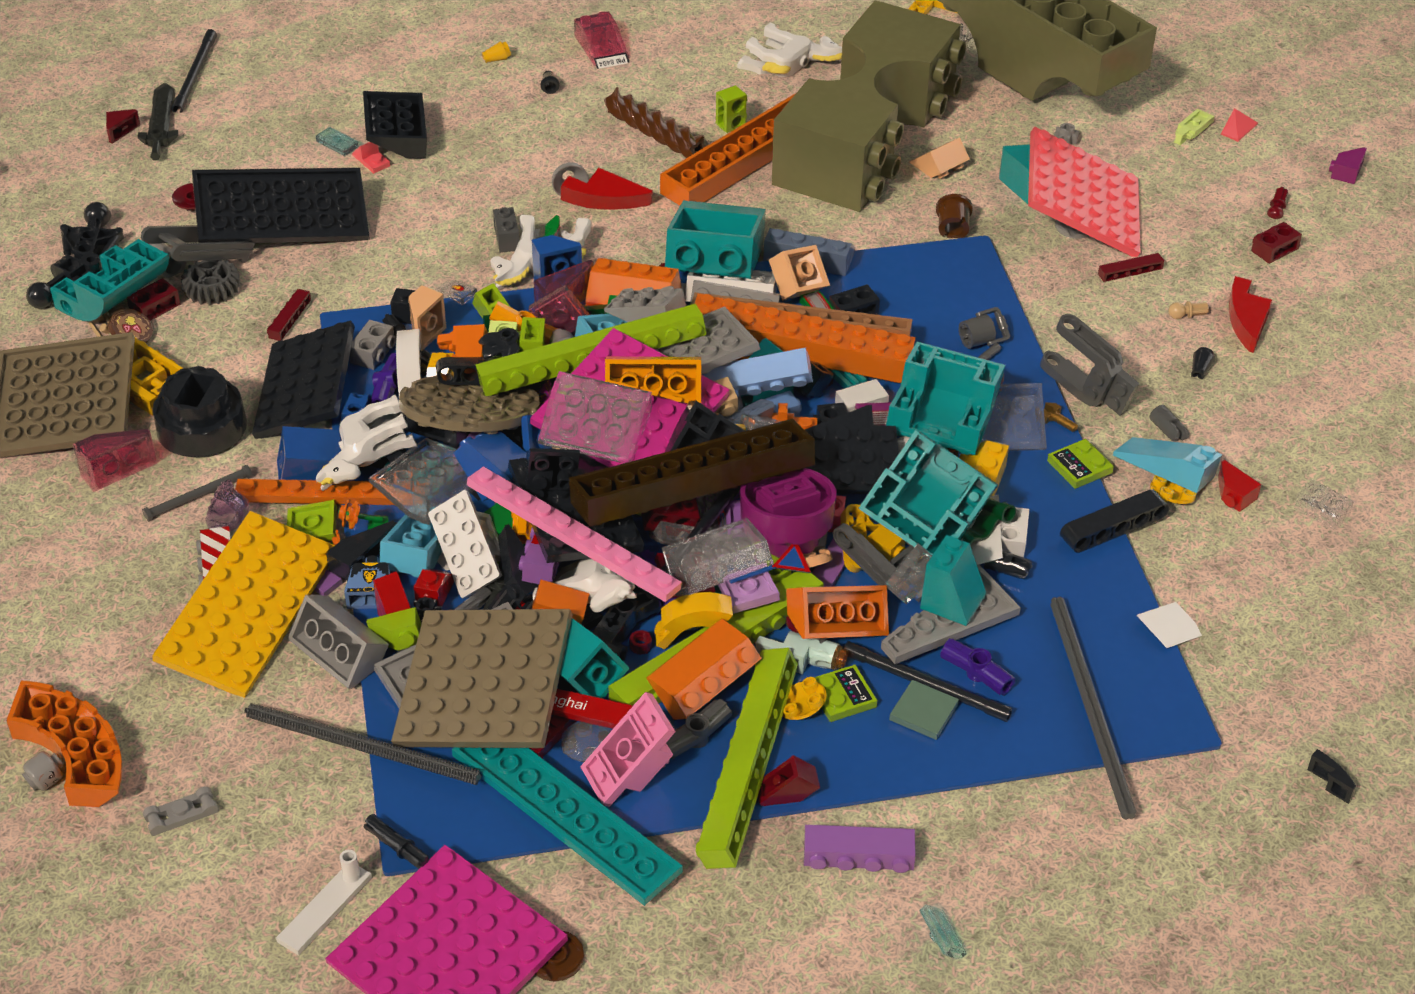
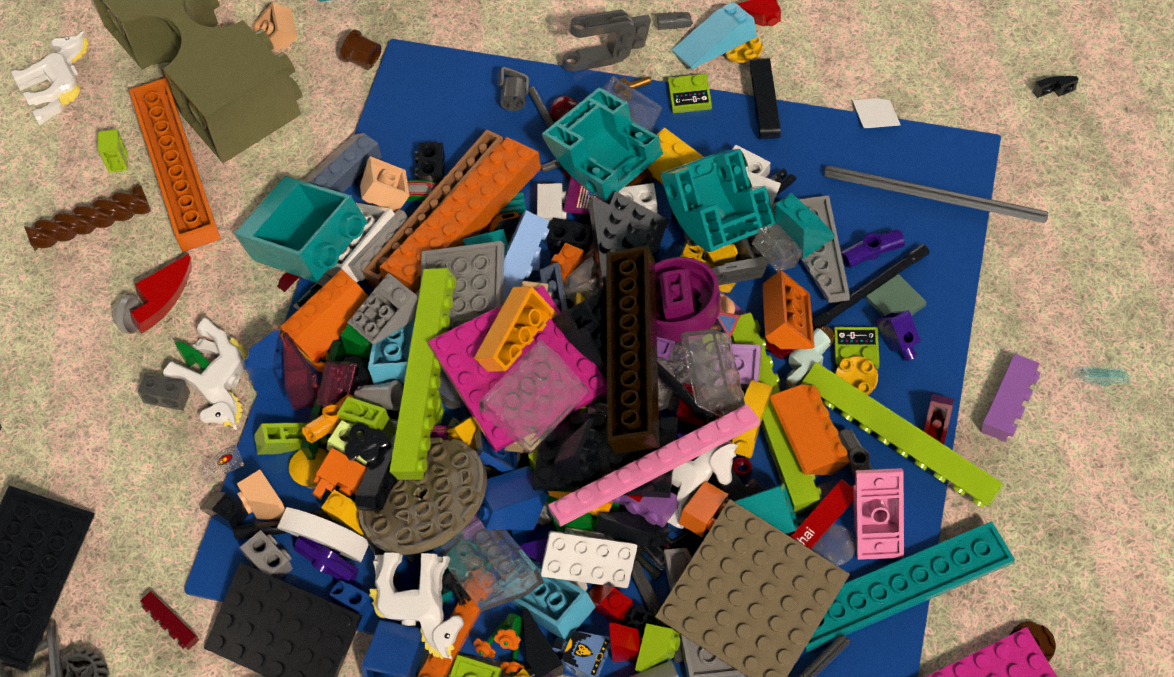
camera: 60 degrees left, 15 degrees up
none -> dark purple torso [875,310,920,361]

